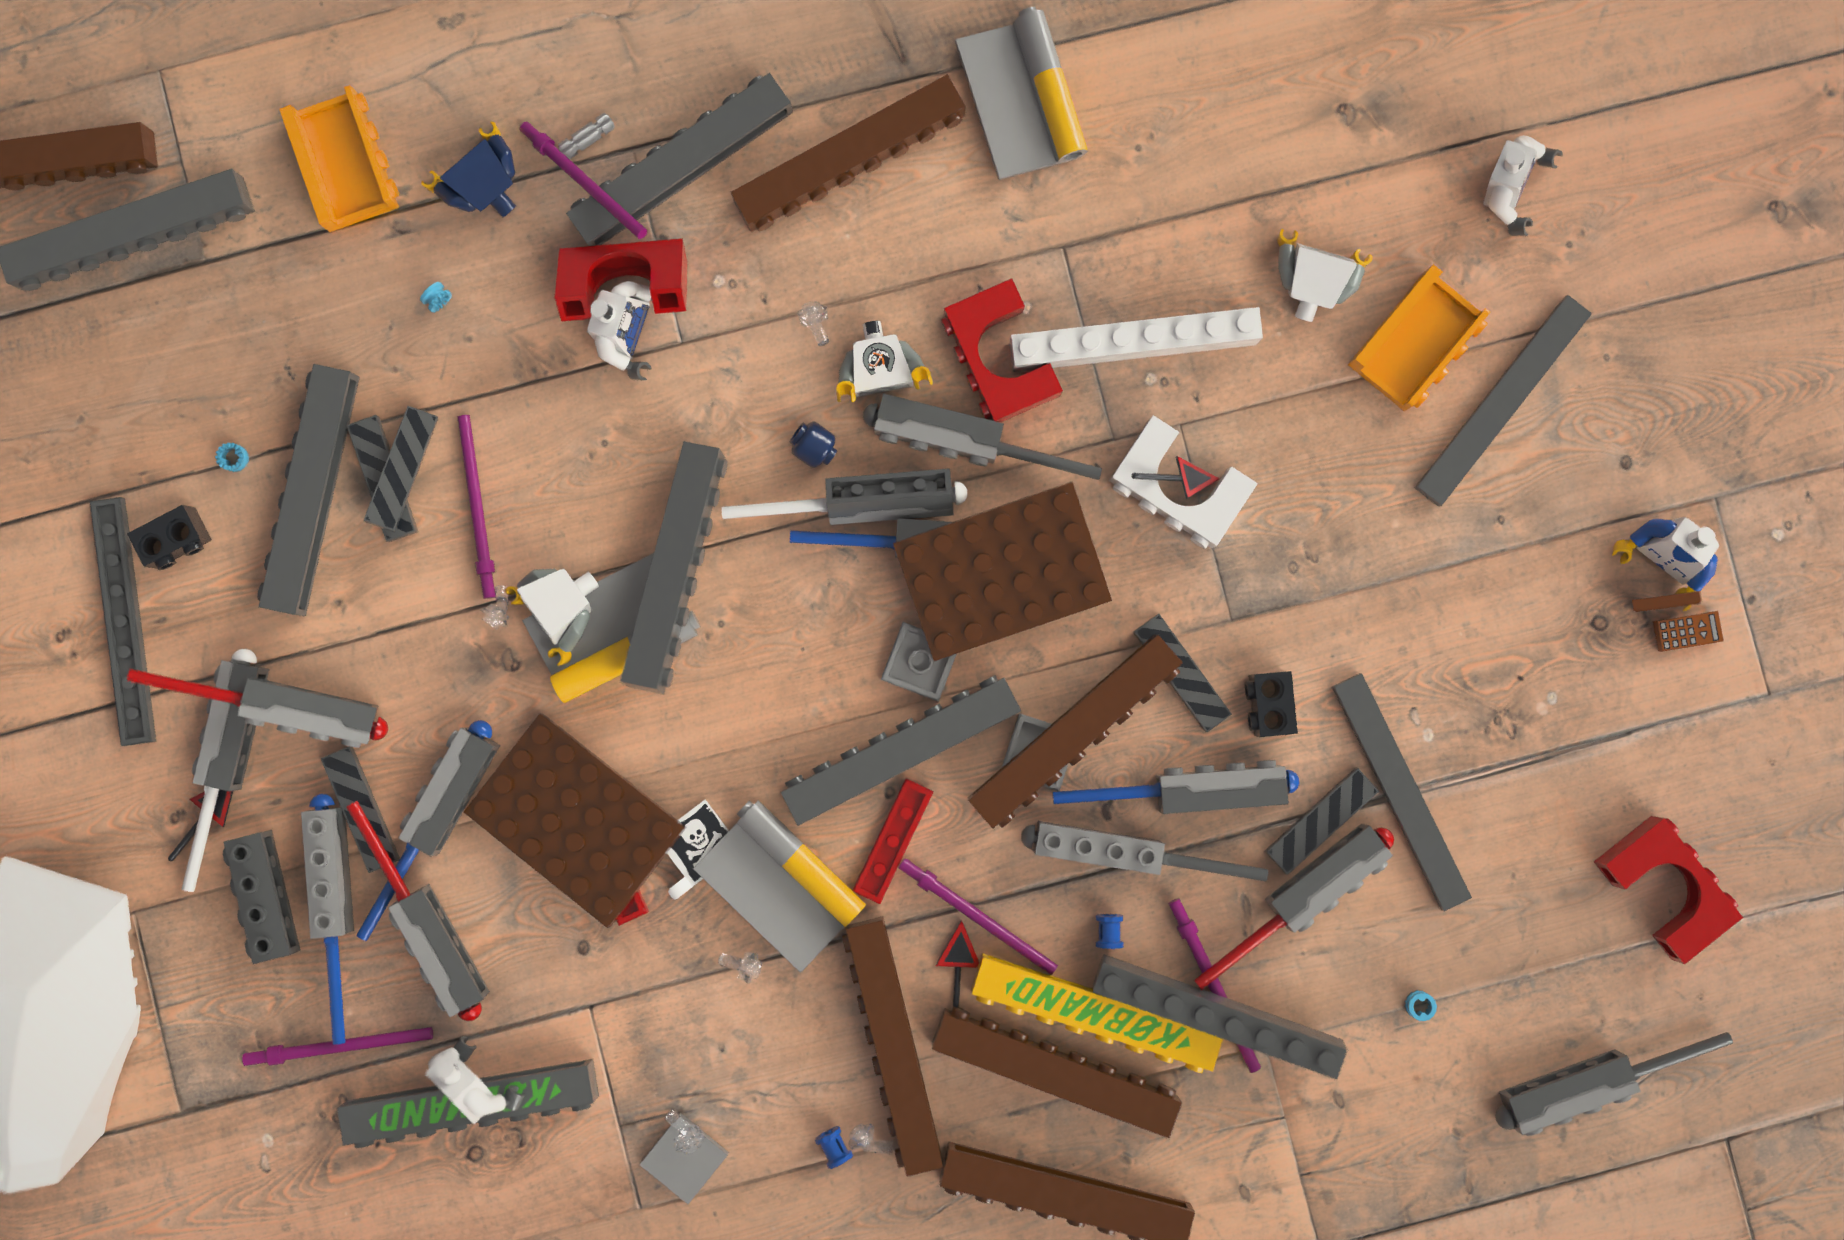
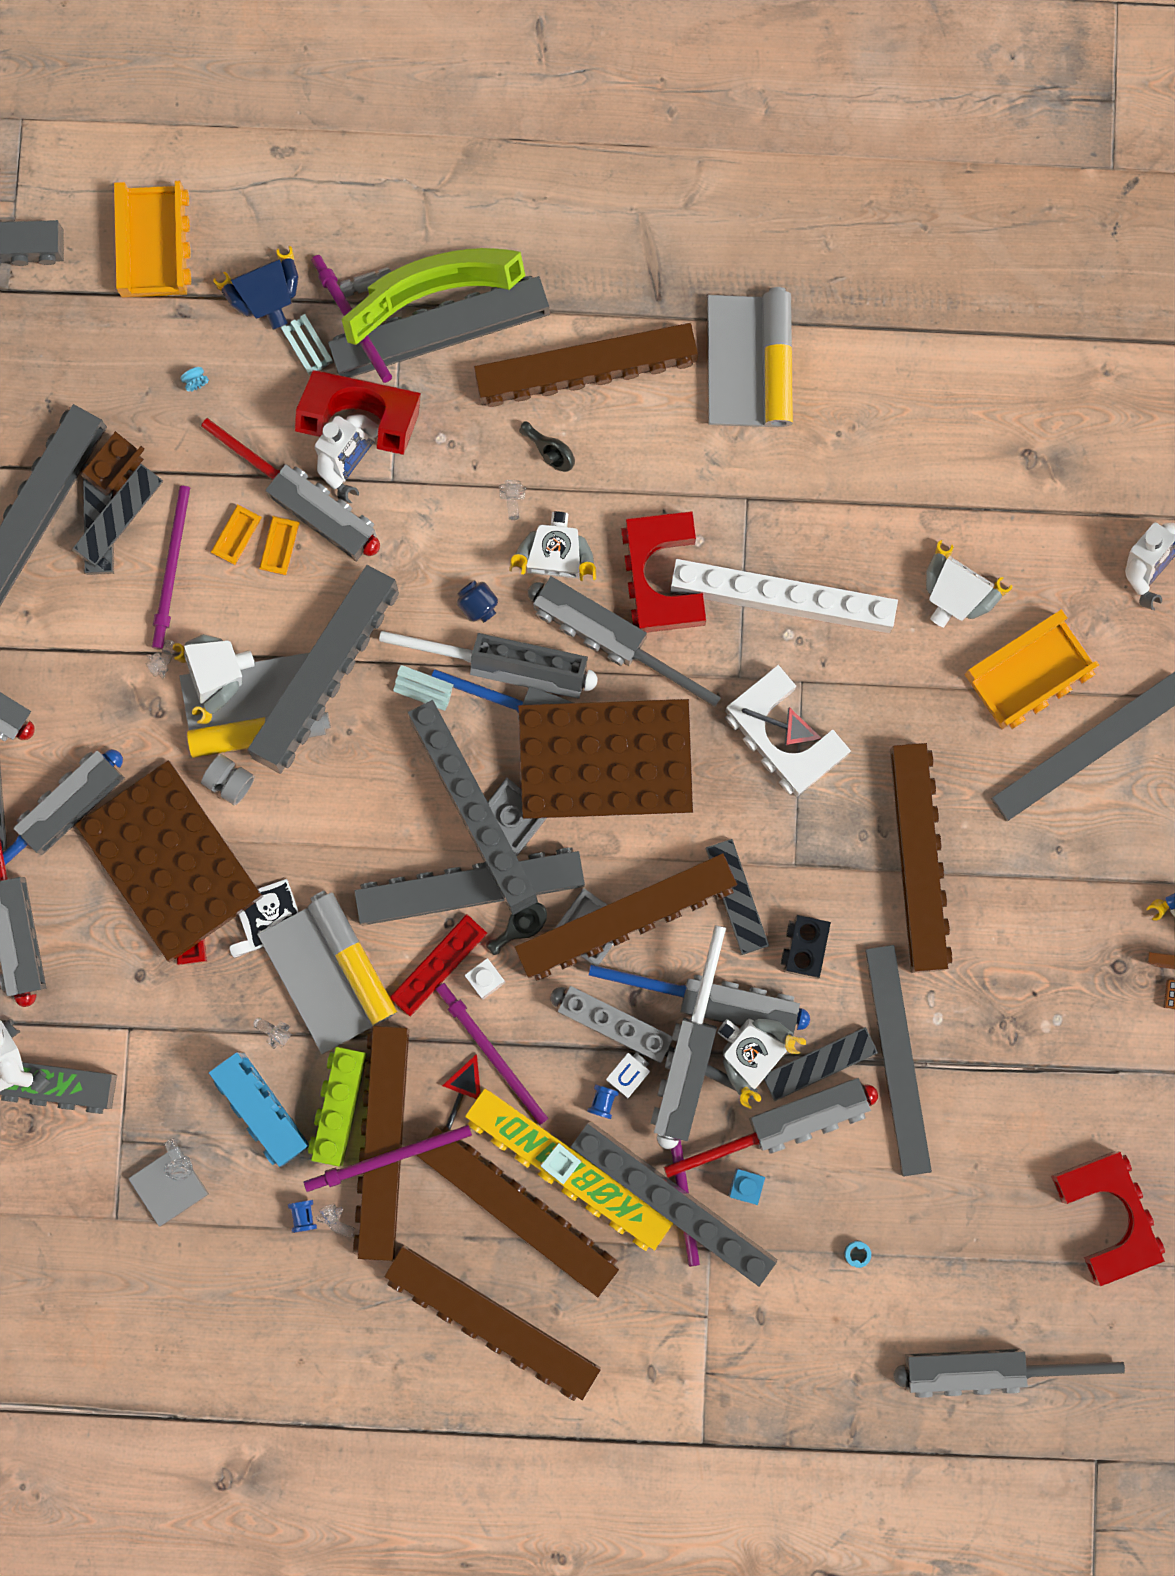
camera: 20 degrees right, 5 degrees down
none -> reddish brown bracket [80,431,145,496]
none -> piece [201,418,380,562]
none -> light grey wheel [201,754,255,806]
none -> dark azure wedge [209,1052,309,1167]
none -> light orange tile [211,504,262,565]
none -> light orange tile [259,516,300,576]
none -> light aqua tile [281,314,333,376]
none -> magenta bar [303,1125,472,1192]
none -> lime brick [308,1047,367,1167]
none -> lime arch [341,248,525,345]
none -> light aqua tile [393,665,454,711]
none -> dark grey brick [408,700,538,915]
none -> white brick [465,958,506,1000]
none -> pearl dark grey piece [486,902,547,955]
none -> pearl dark grey piece [519,421,575,472]
none -> light aqua tile [541,1143,582,1184]
none -> white brick [606,1053,650,1098]
none -> piece [650,925,726,1149]
none -> torso [717,1019,806,1109]
none -> dark azure brick [728,1168,765,1205]
none -> reddish brown brick [890,743,952,973]

